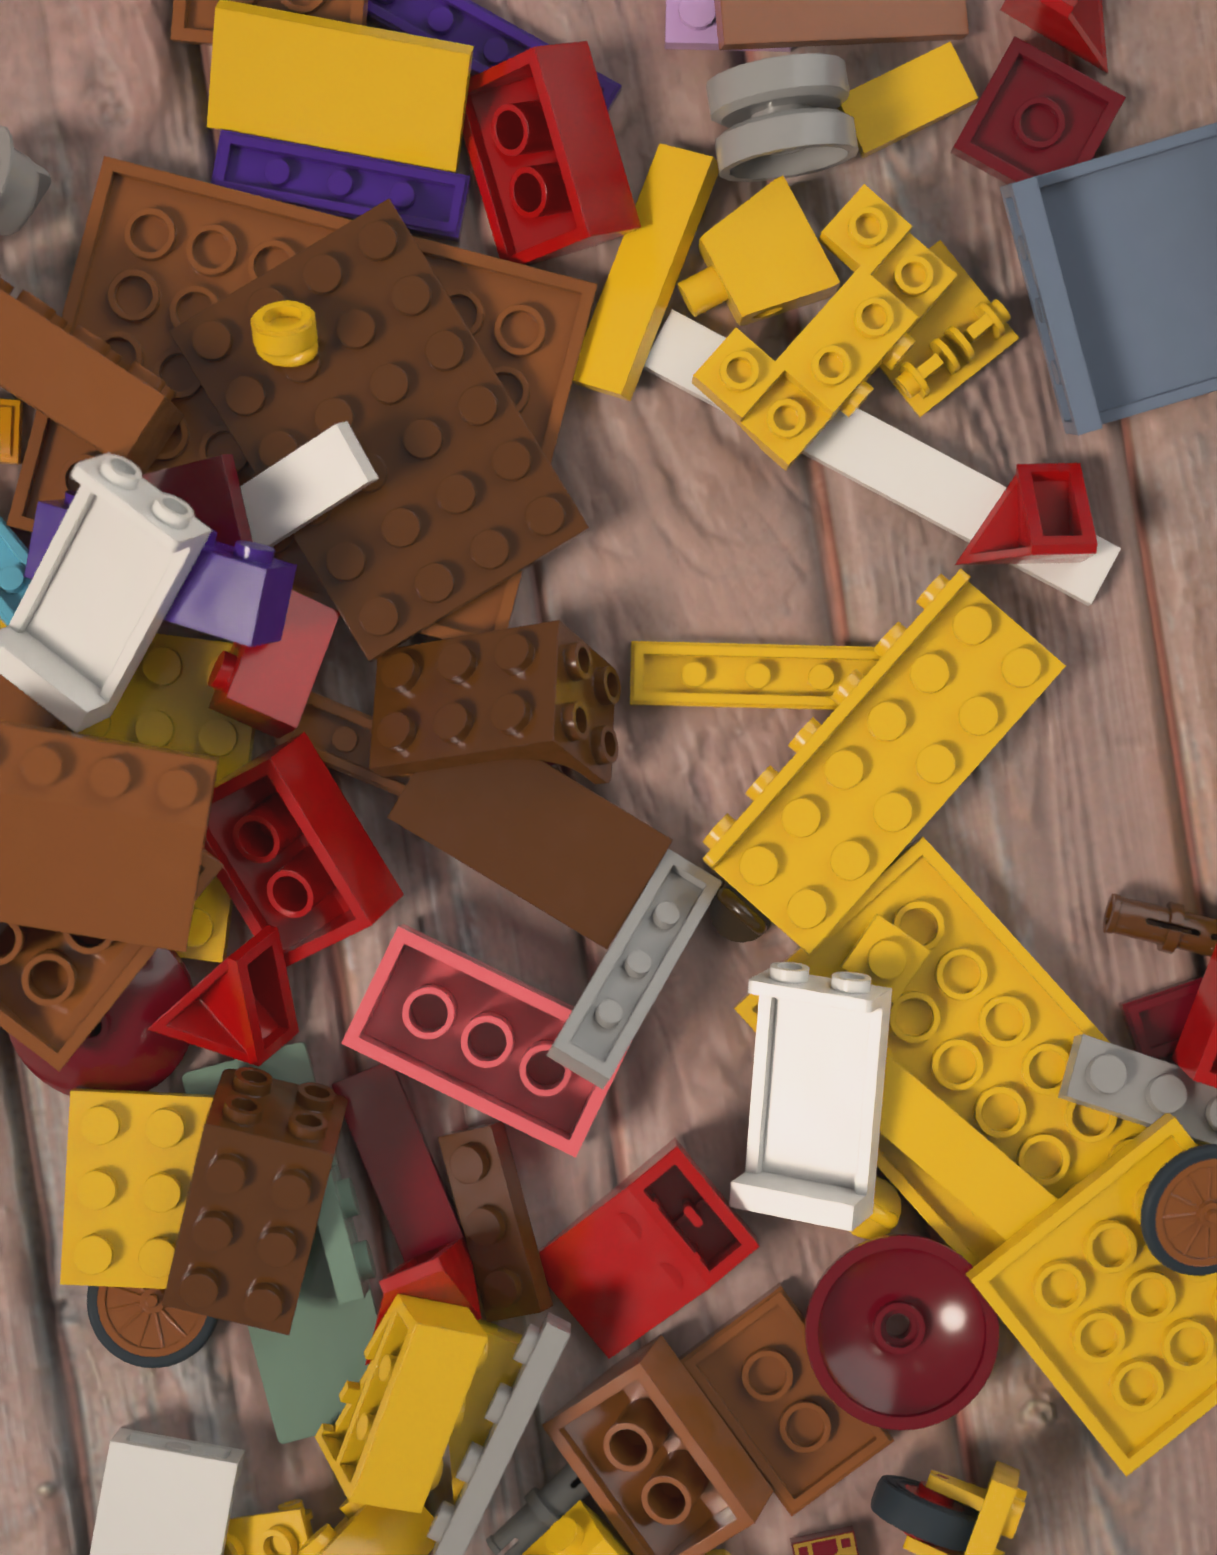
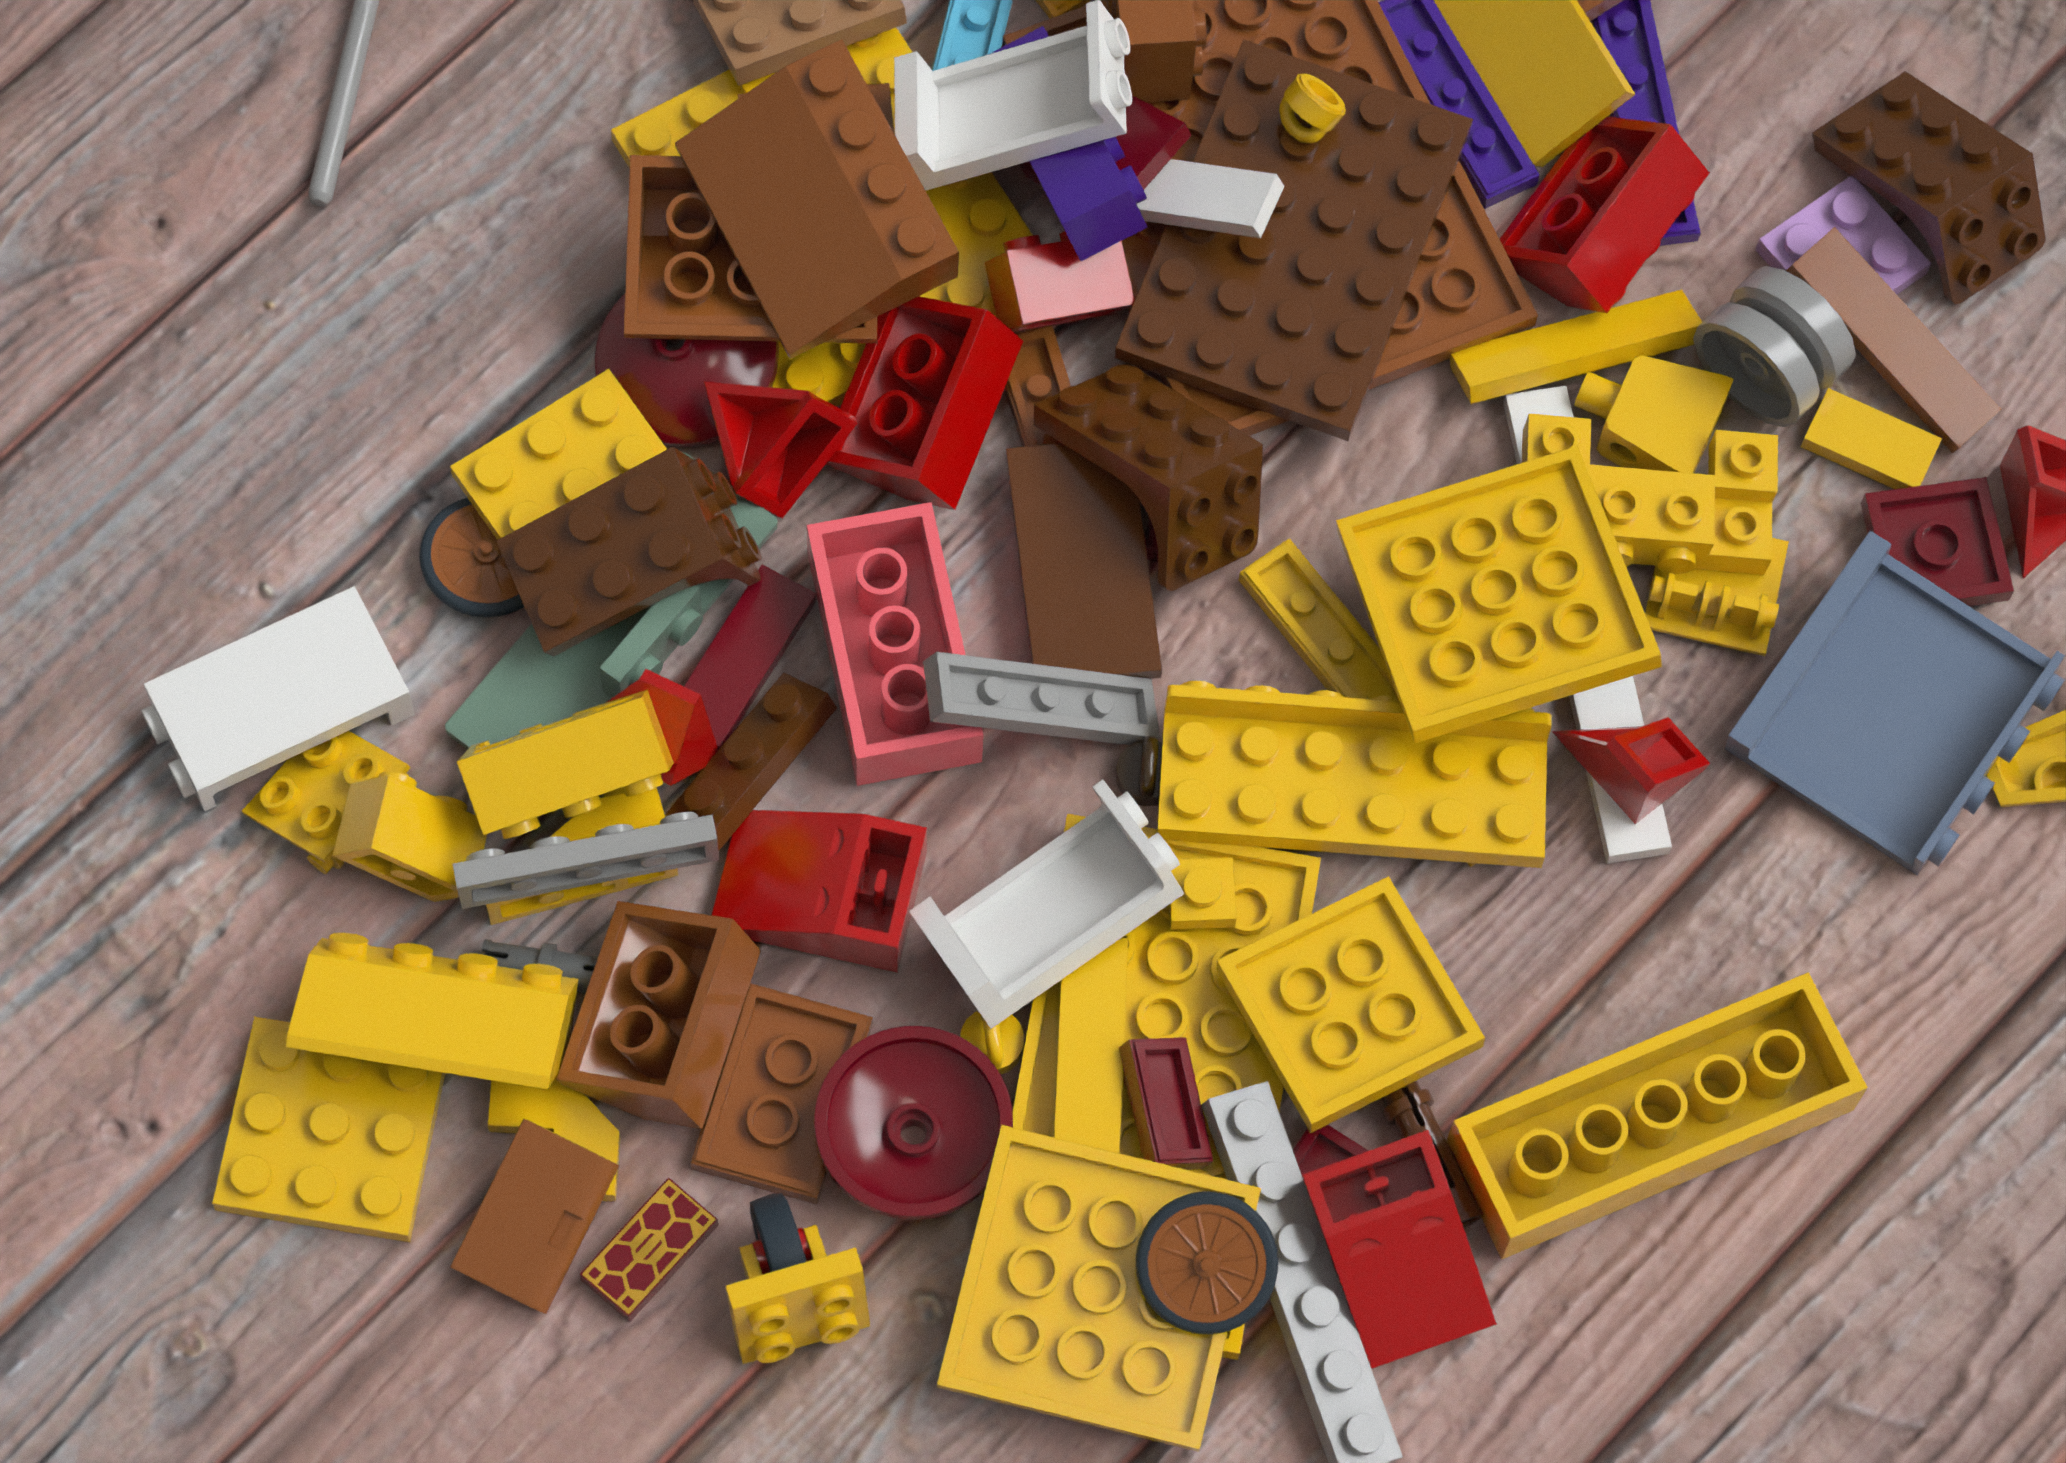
camera: 50 degrees right, 20 degrees down
none -> dark red tile [1119,1037,1214,1170]
none -> yellow plate [1216,876,1485,1133]
none -> yellow plate [1336,446,1662,743]

